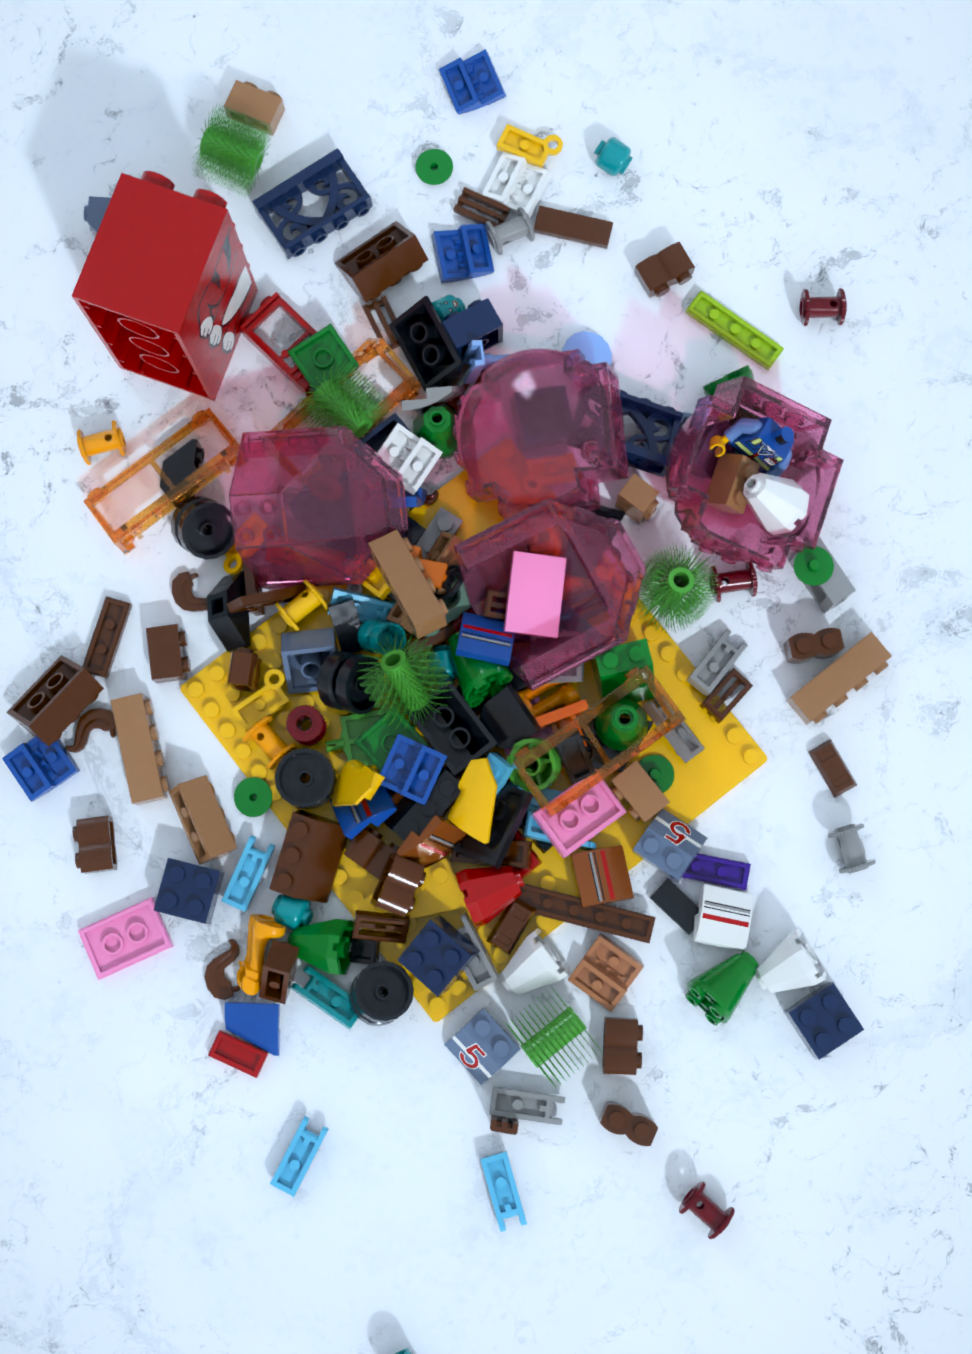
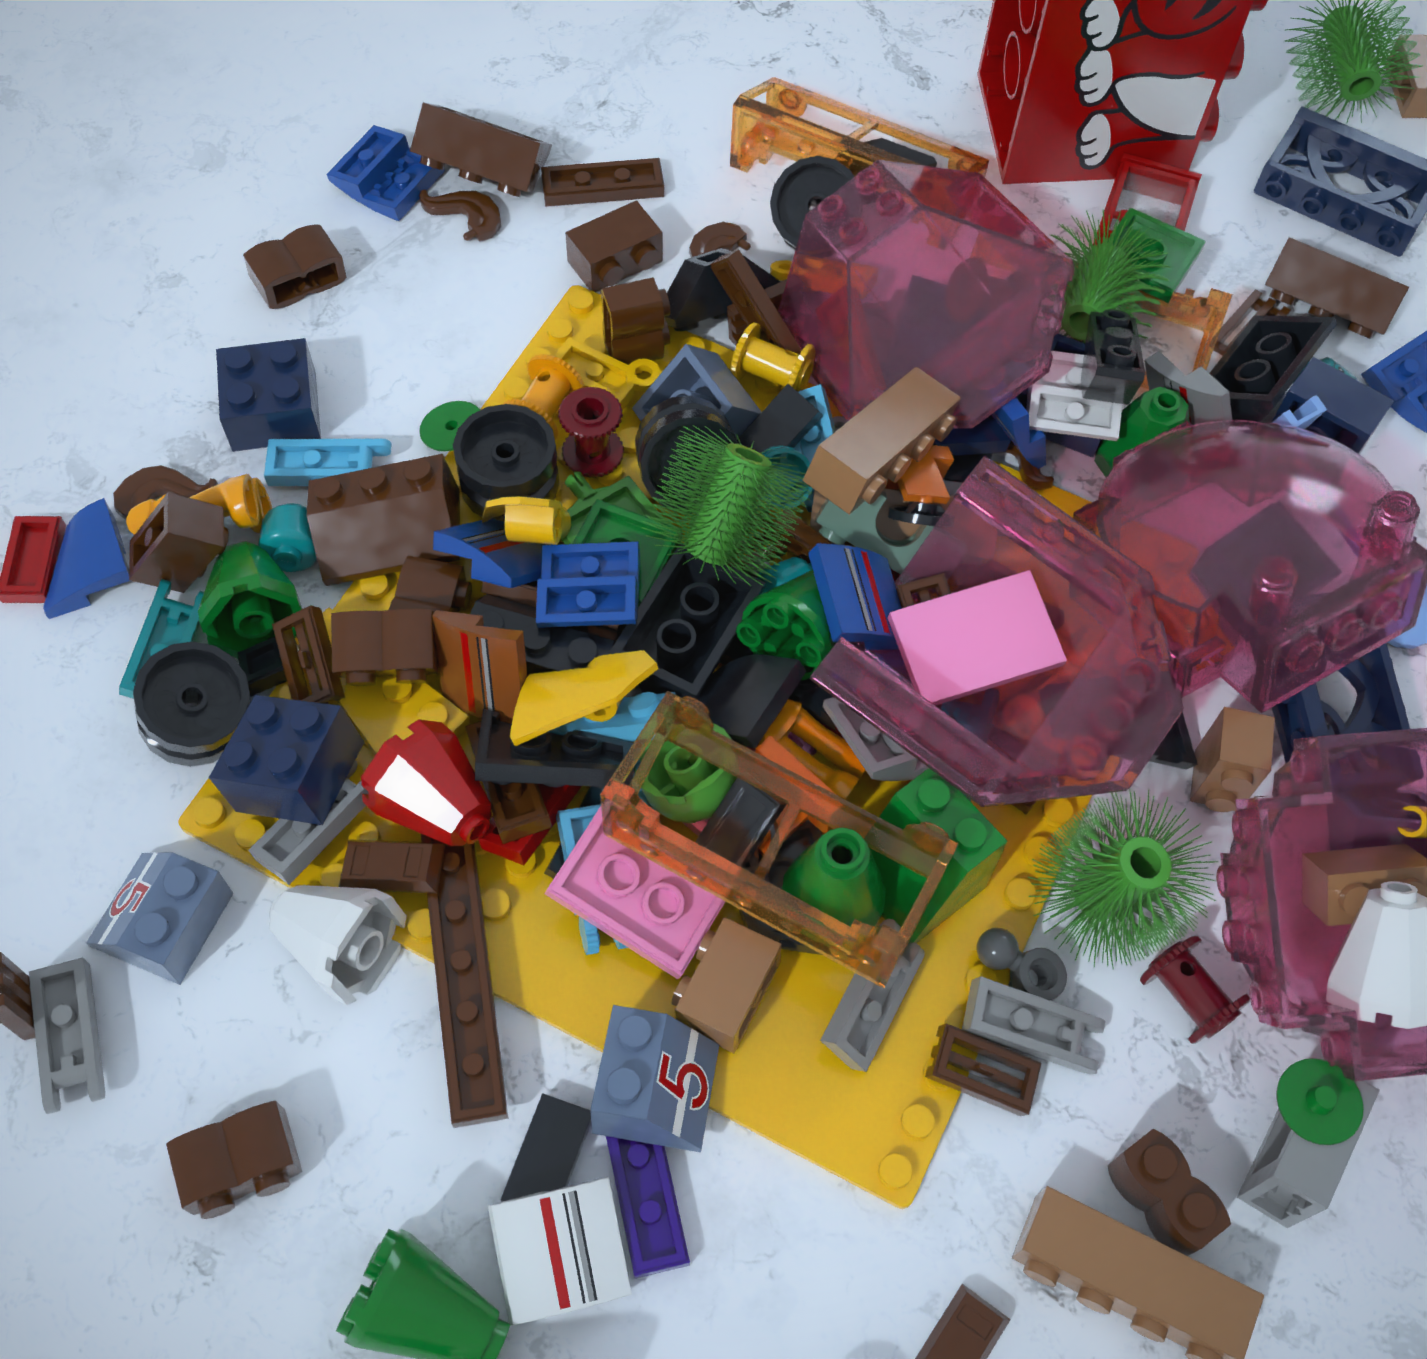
camera: 60 degrees right, 20 degrees down
light orange hose [77,420,126,465] -> none
bright pink tile [78,897,174,980] -> none
medium nougat brick [110,693,170,805] -> none
medium nougat brick [169,775,237,865] -> none
bright green piece [505,986,602,1088] -> none
nougat slope [568,933,644,1012] -> none
dark orange slope [571,845,634,908] -> none
reddish brown brick [598,1101,658,1146] -> none
green piece [639,755,674,793] -> none
none -> dark grey plate [976,928,1067,1000]
none -> black slope [1081,309,1145,405]

